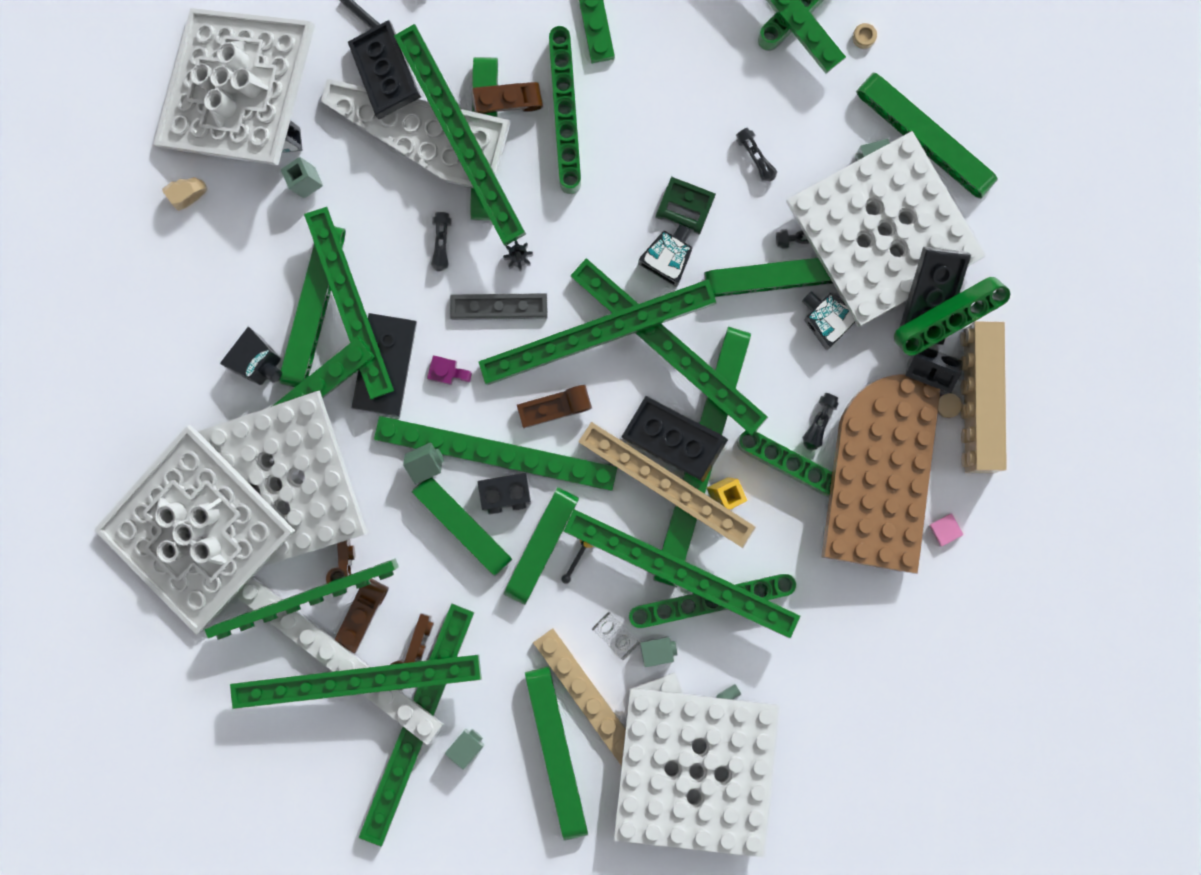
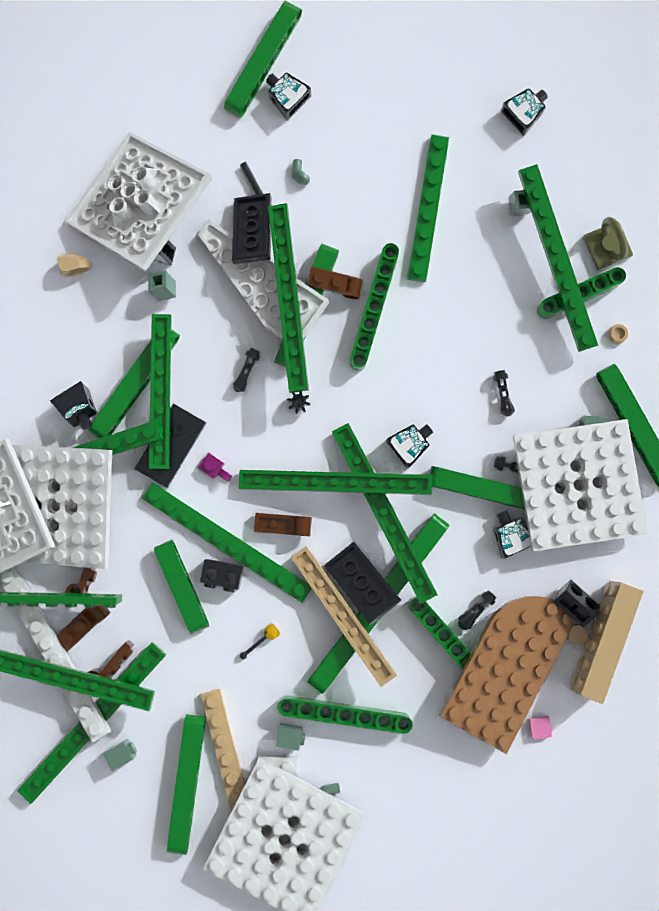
camera: 25 degrees right, 0 degrees up
sand green brick [403,442,444,484] -> none
dark grey tile [450,293,548,320] -> none
green beam [503,487,579,605] -> none
green plate [563,509,801,639] -> none
clear bracket [592,612,640,660] -> none
dark green plate [655,176,716,235] -> none
yellow brick [707,477,748,510] -> none
green beam [893,277,1011,356] -> none
black plate [899,246,971,345] -> none

